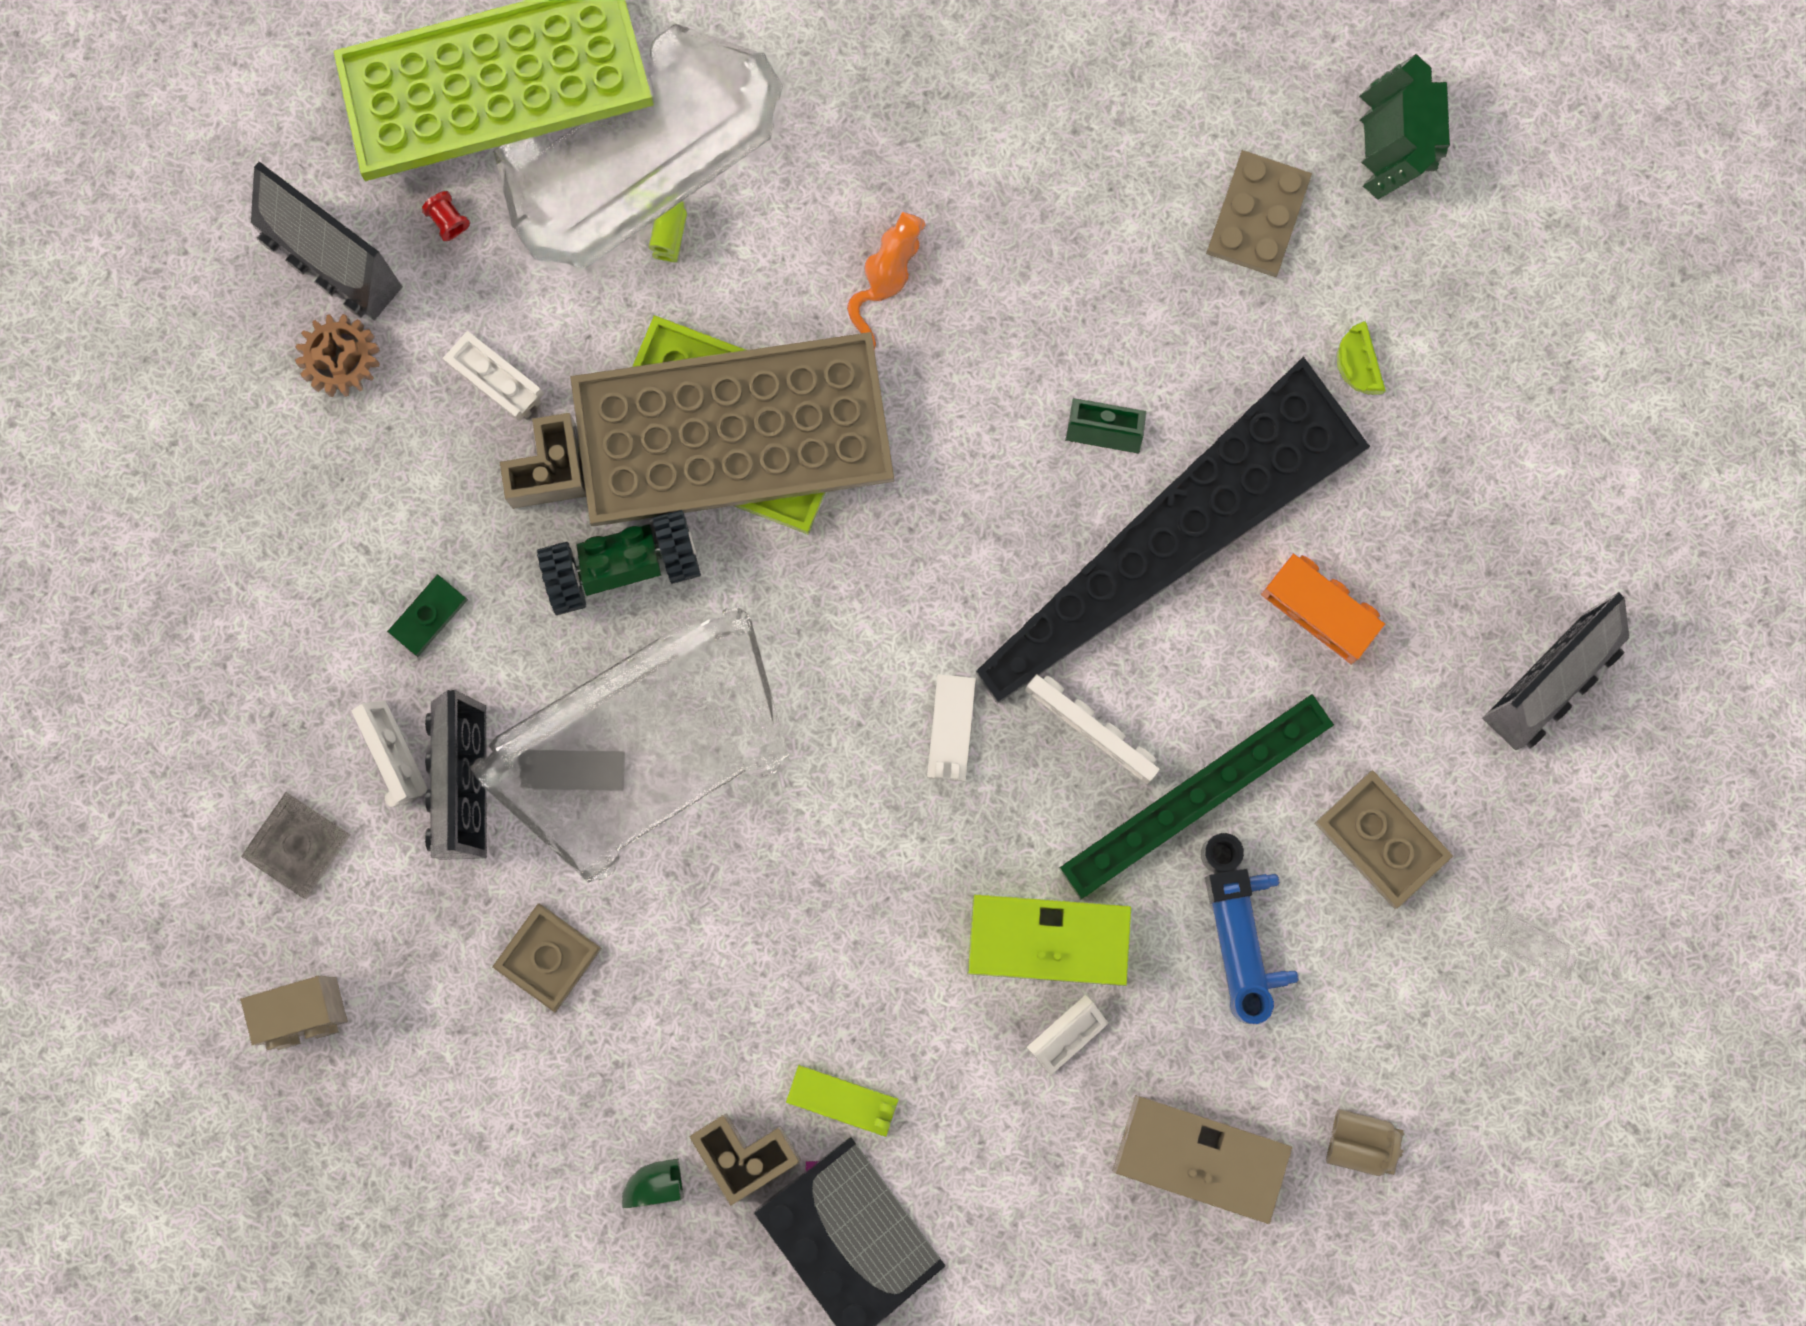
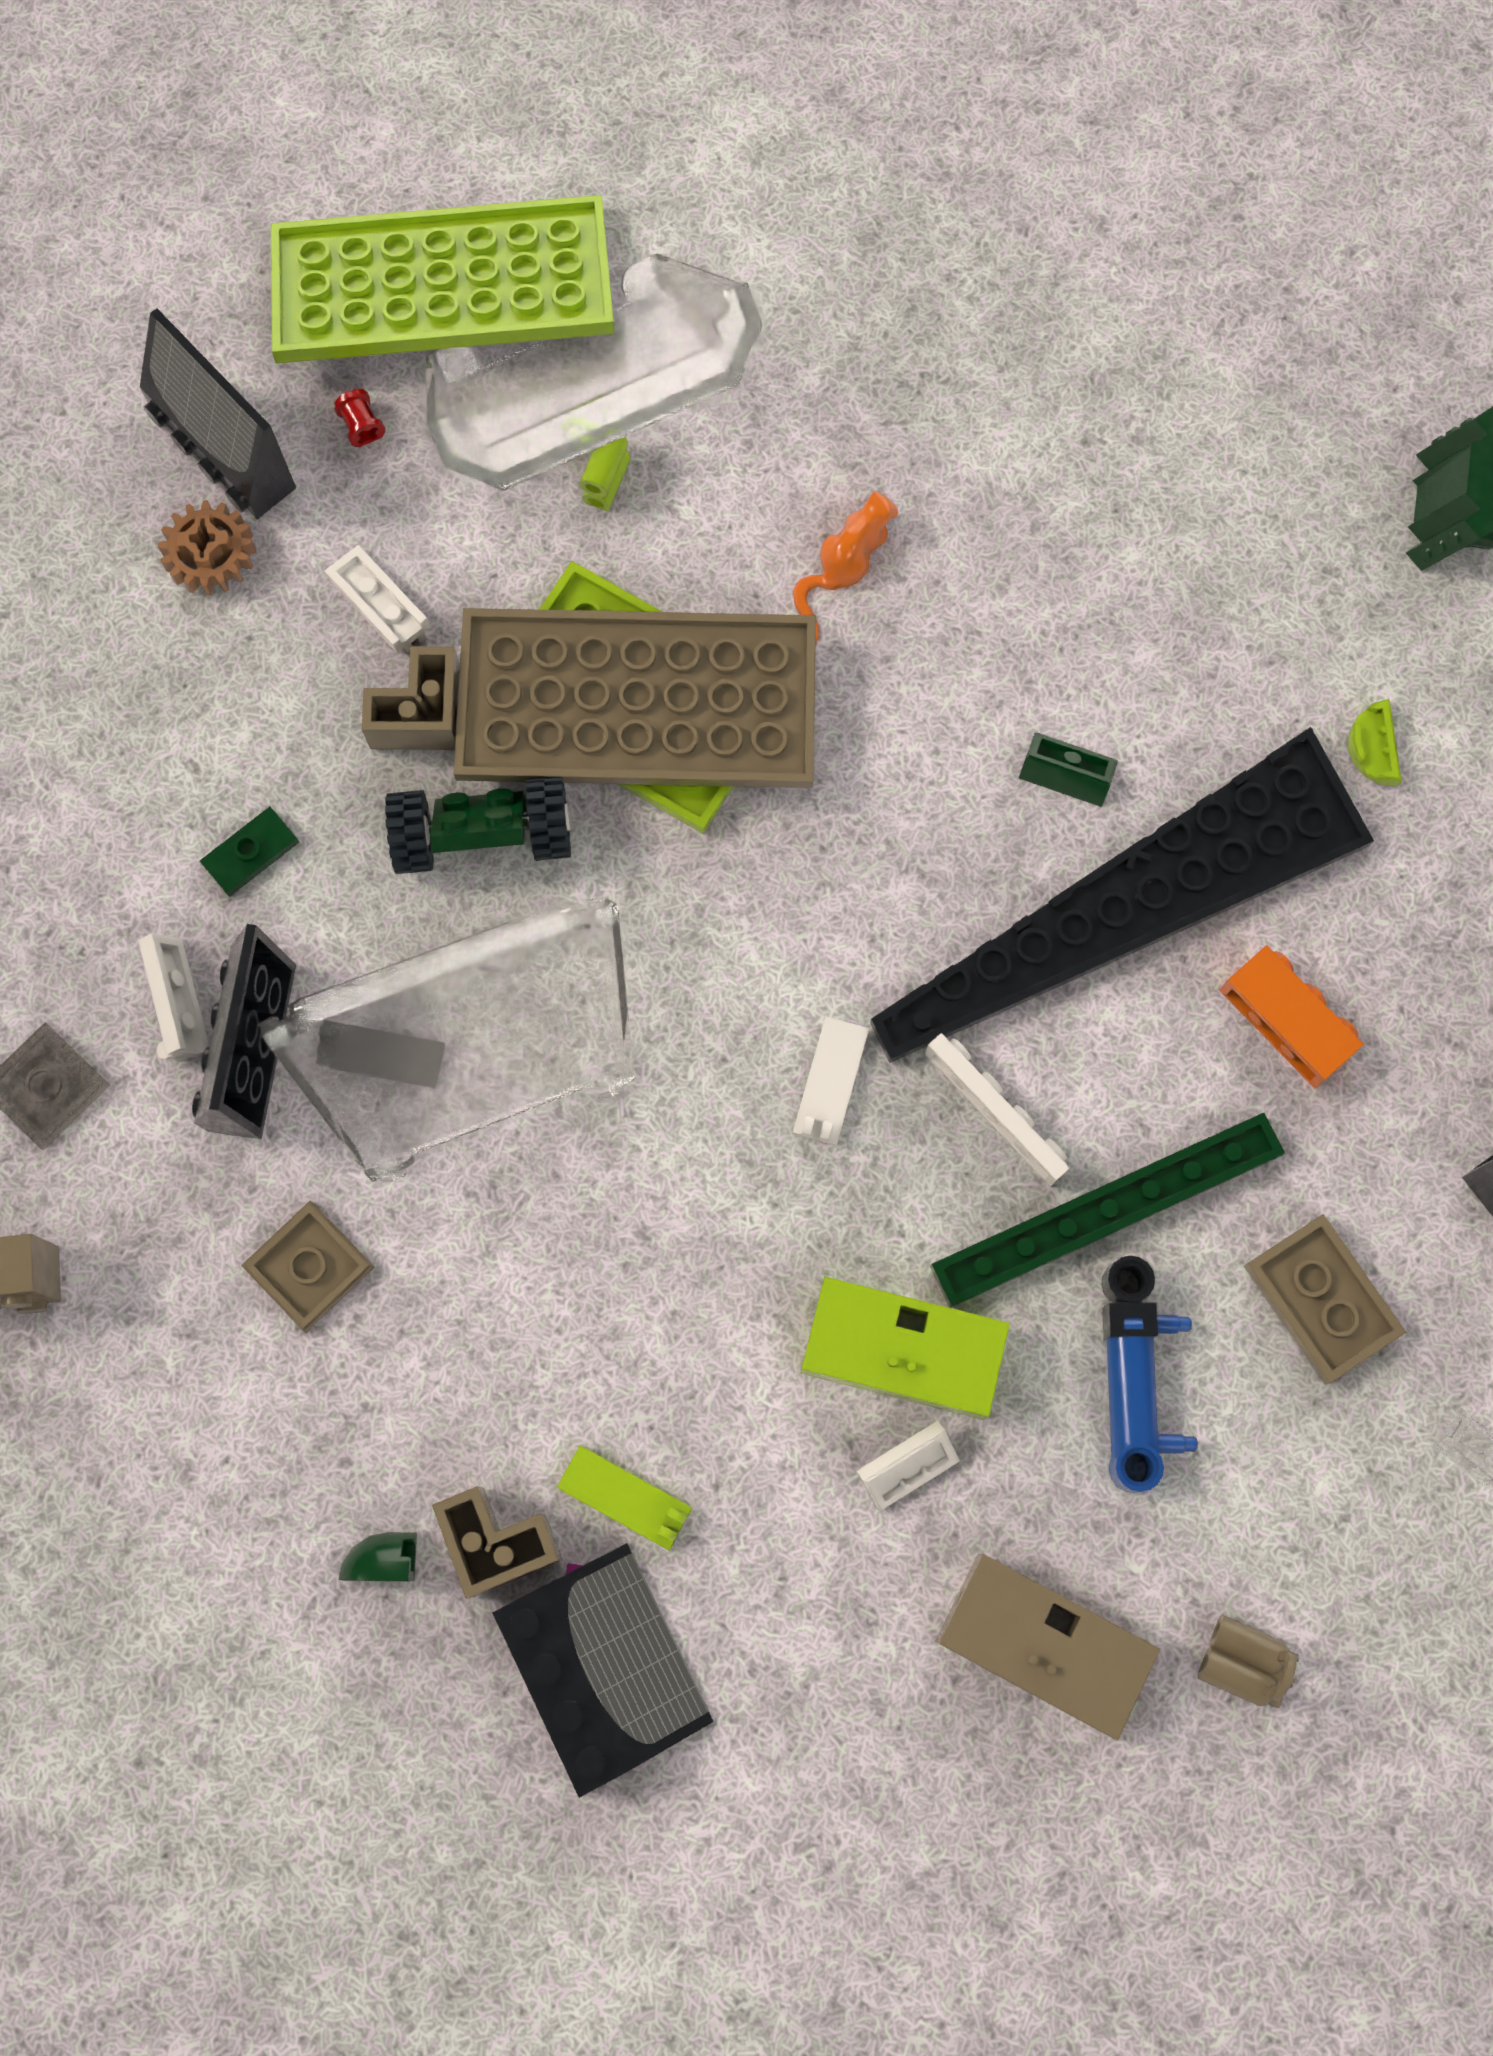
camera: 10 degrees right, 5 degrees down
dark tan plate [1206,150,1312,277] -> none

